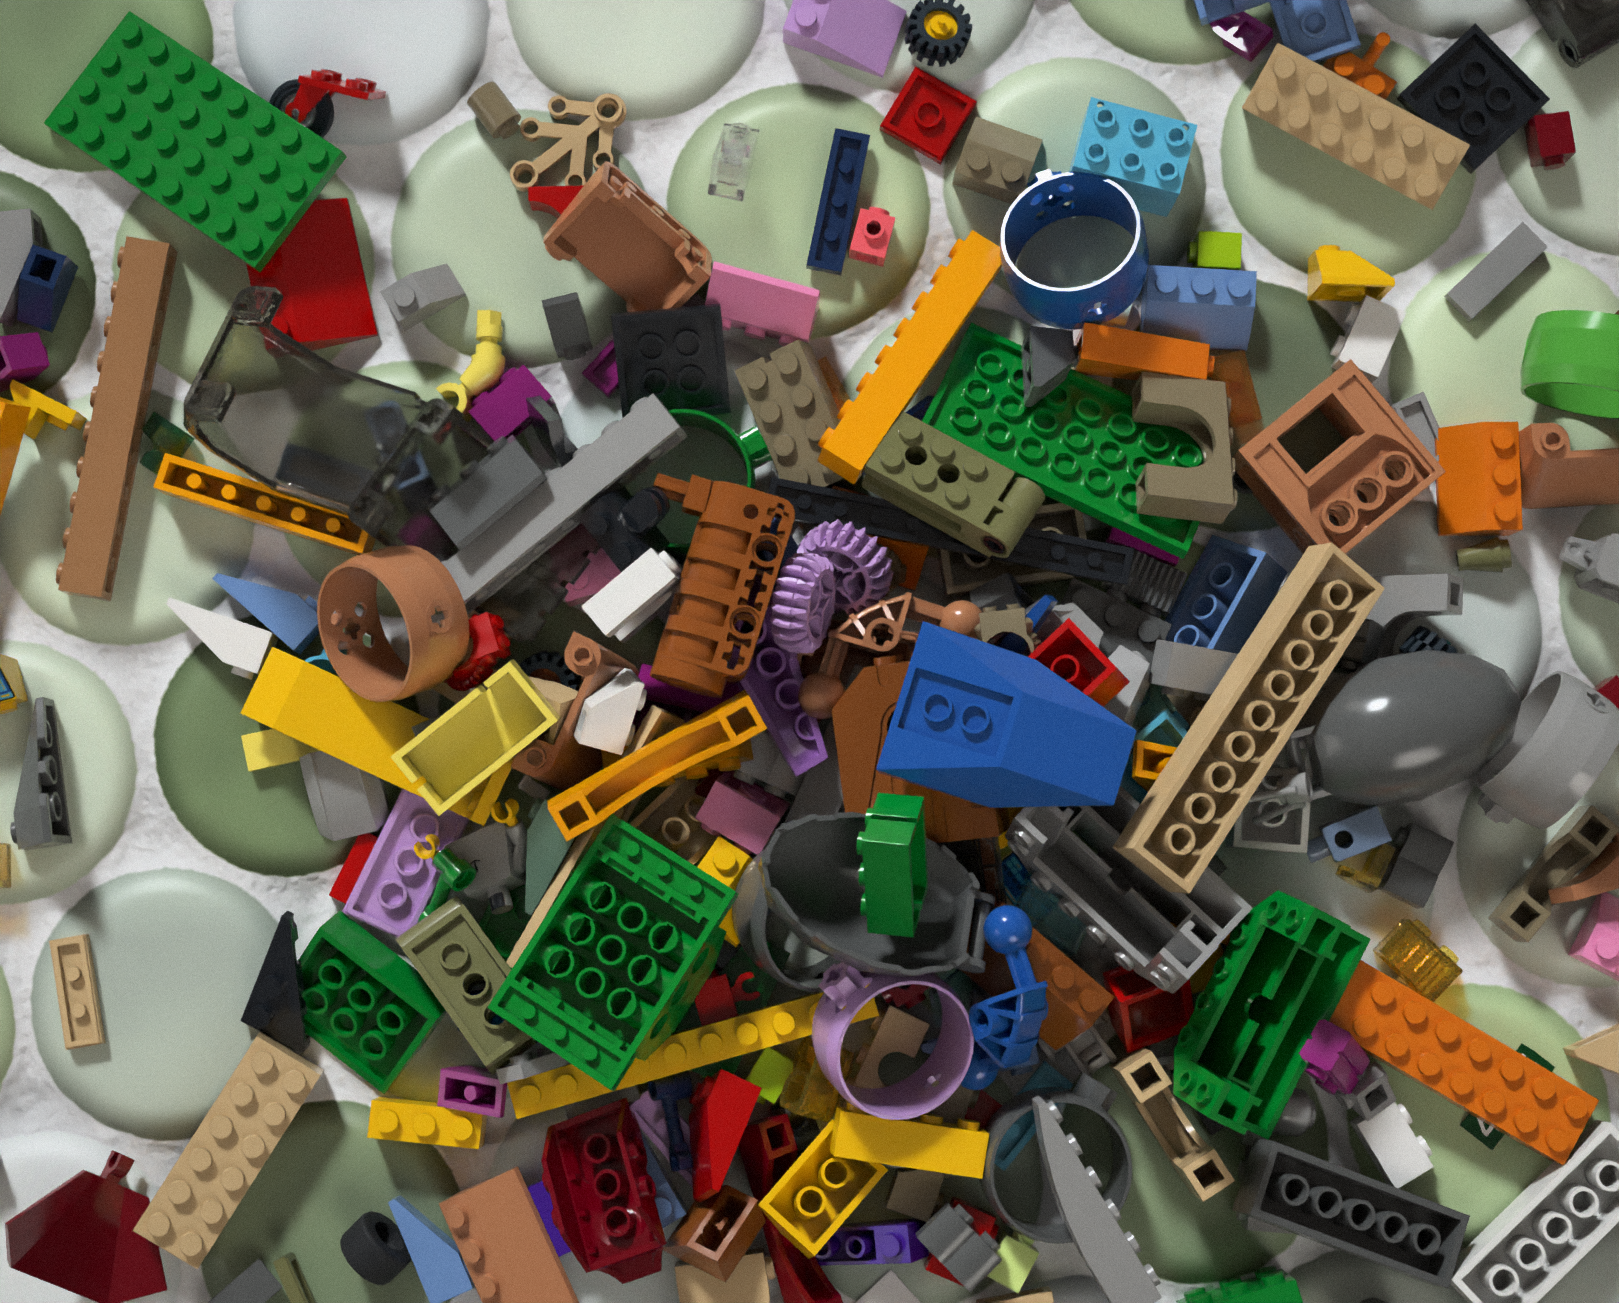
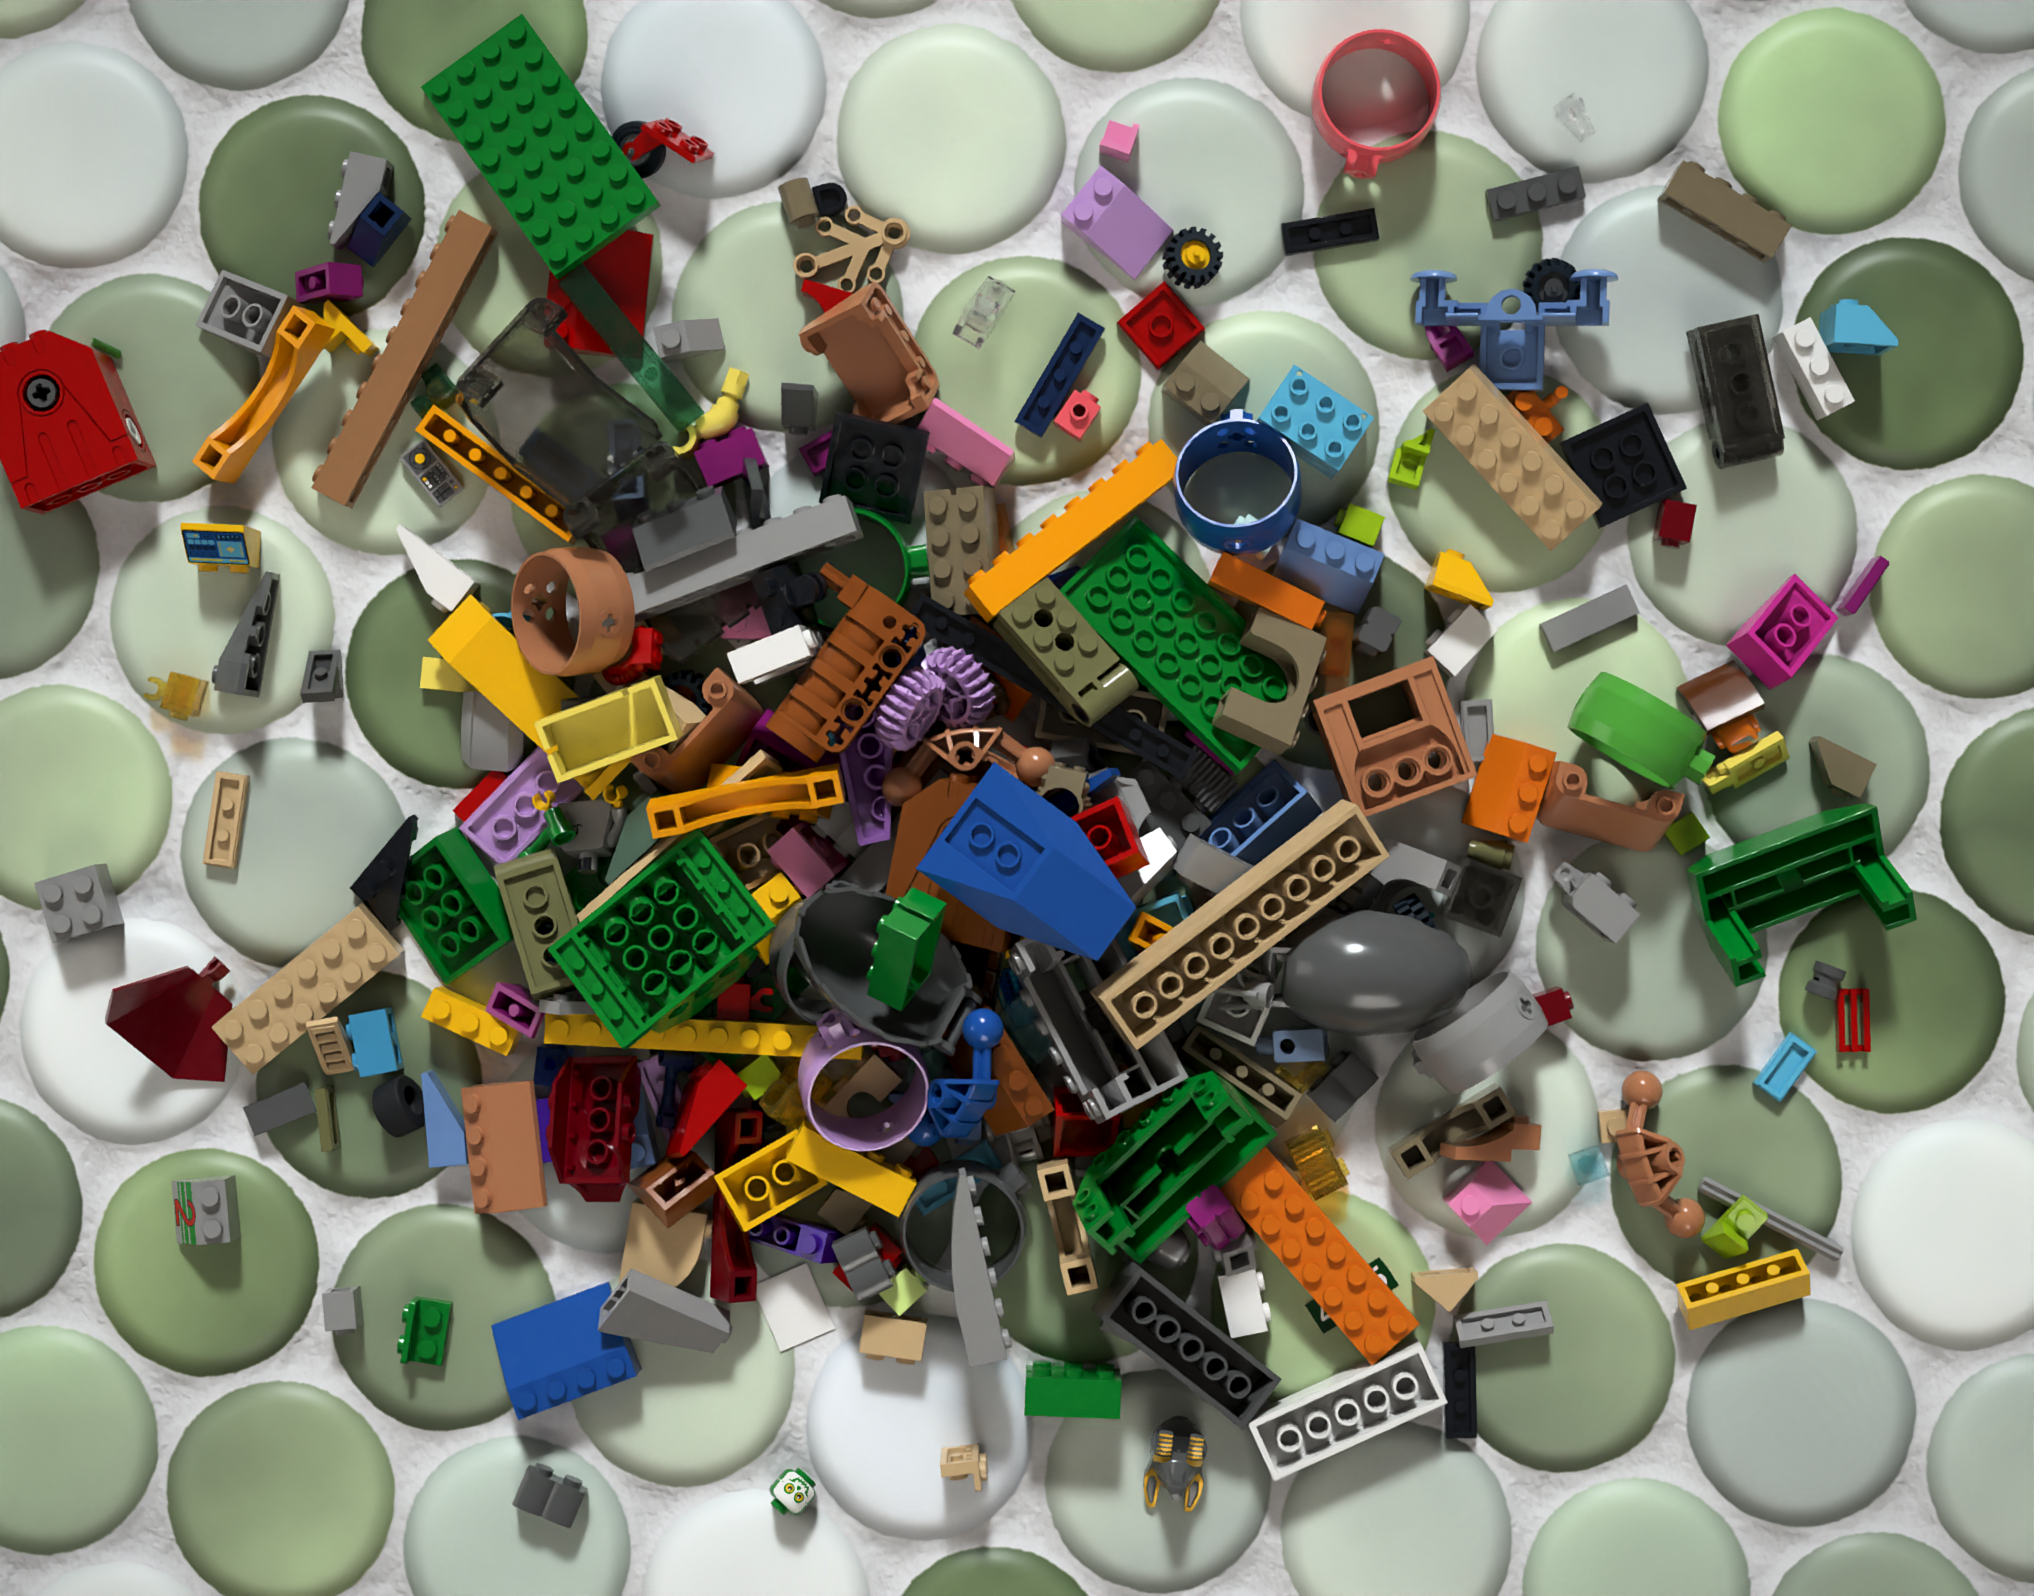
camera: 20 degrees right, 5 degrees up
medium blue slope [212,573,319,654] -> none
white slope [573,668,647,755] -> none
dark grey slope [1021,326,1079,407] -> none
none -> dark grey slope [300,649,344,703]
none -> tan slope [306,1017,355,1075]
none -> dark azure brick [346,1007,404,1078]
none -> tile [400,438,465,508]
none -> clear blue brick [533,1044,574,1086]
none -> clear green tile [557,263,705,434]
none -> black tile [812,183,847,218]
none -> dark tan brick [1176,1024,1303,1128]
none -> dark grey brick [1351,606,1402,658]
none -> lime slope [1386,428,1436,490]
none -> clear smoke brick [1436,855,1523,938]

